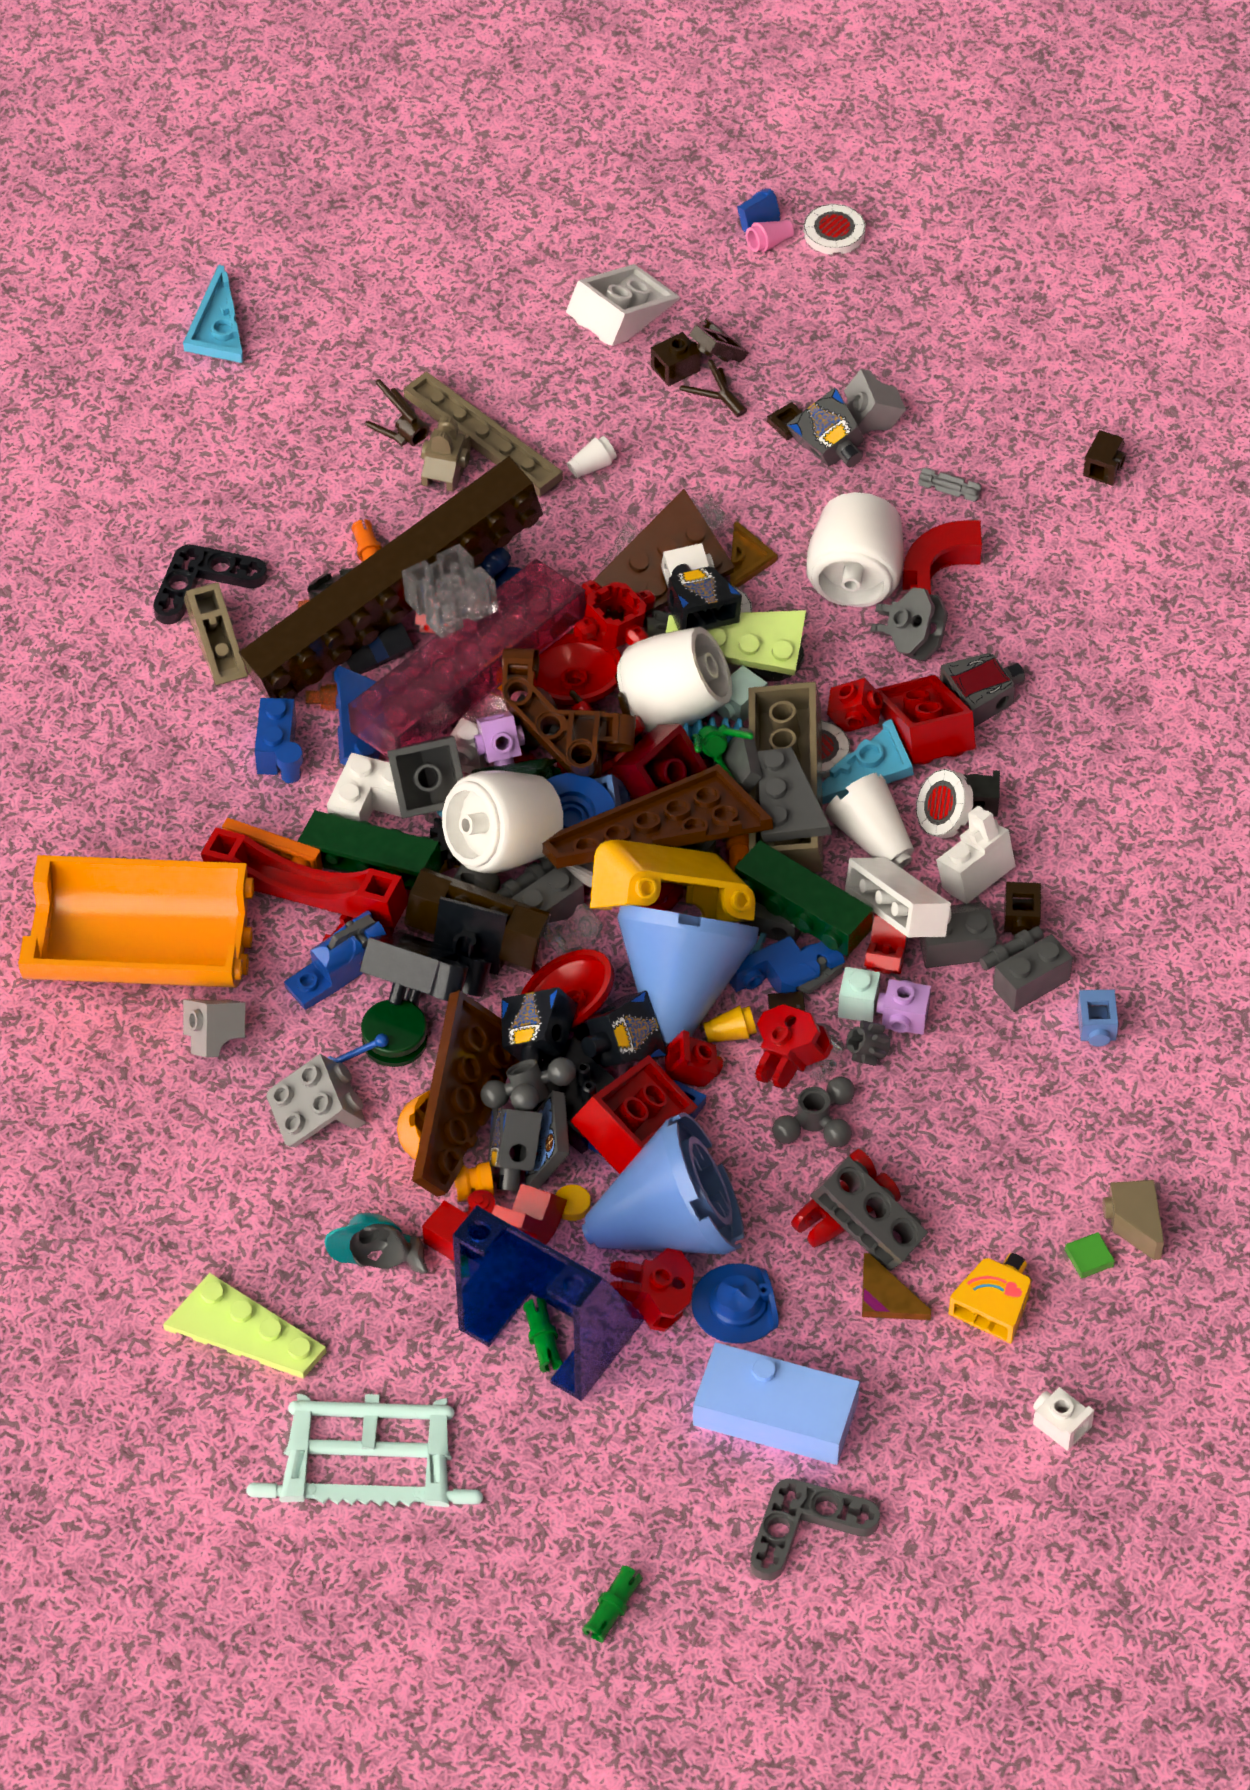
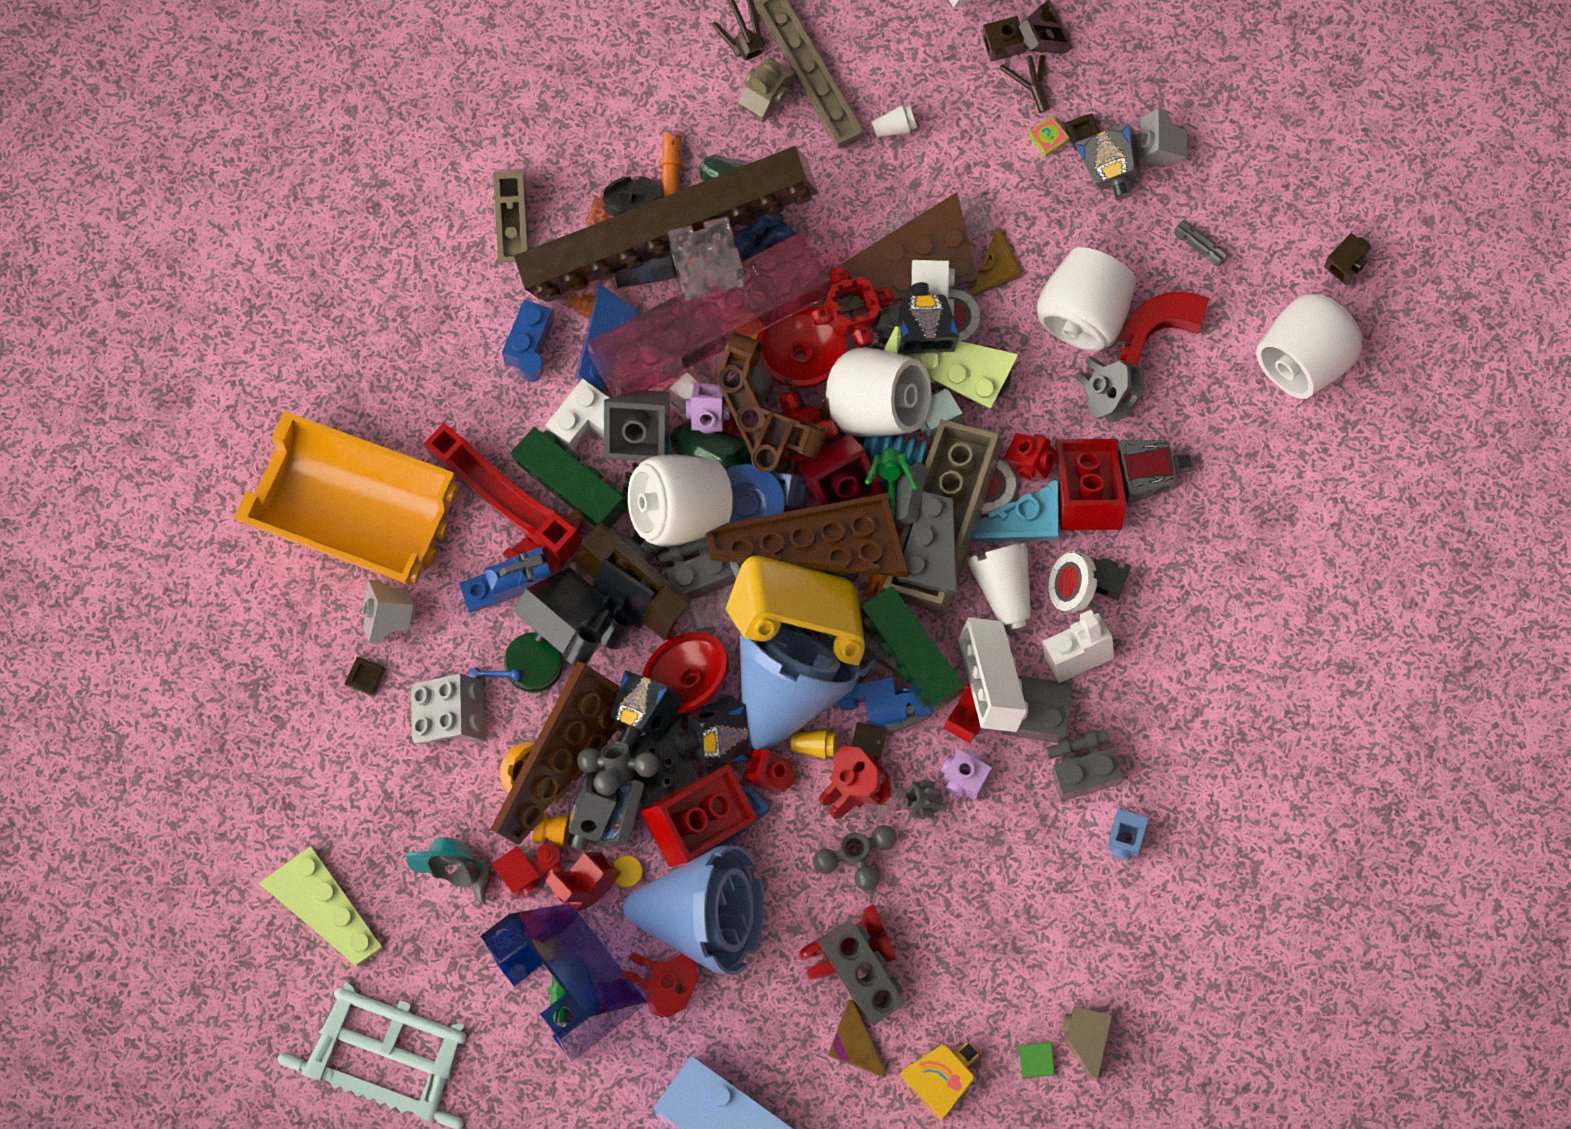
camera: 20 degrees right, 20 degrees up
black beam [153,545,267,624] -> none
orange tile [222,817,323,870] -> none
blue hat [692,1263,779,1344] -> none
light aqua brick [838,967,880,1022] -> none
dark brown brick [1004,882,1041,936] -> none
none -> dark brown tile [344,656,386,697]
none -> tile [1028,116,1070,157]
none -> white piece [1256,294,1363,399]

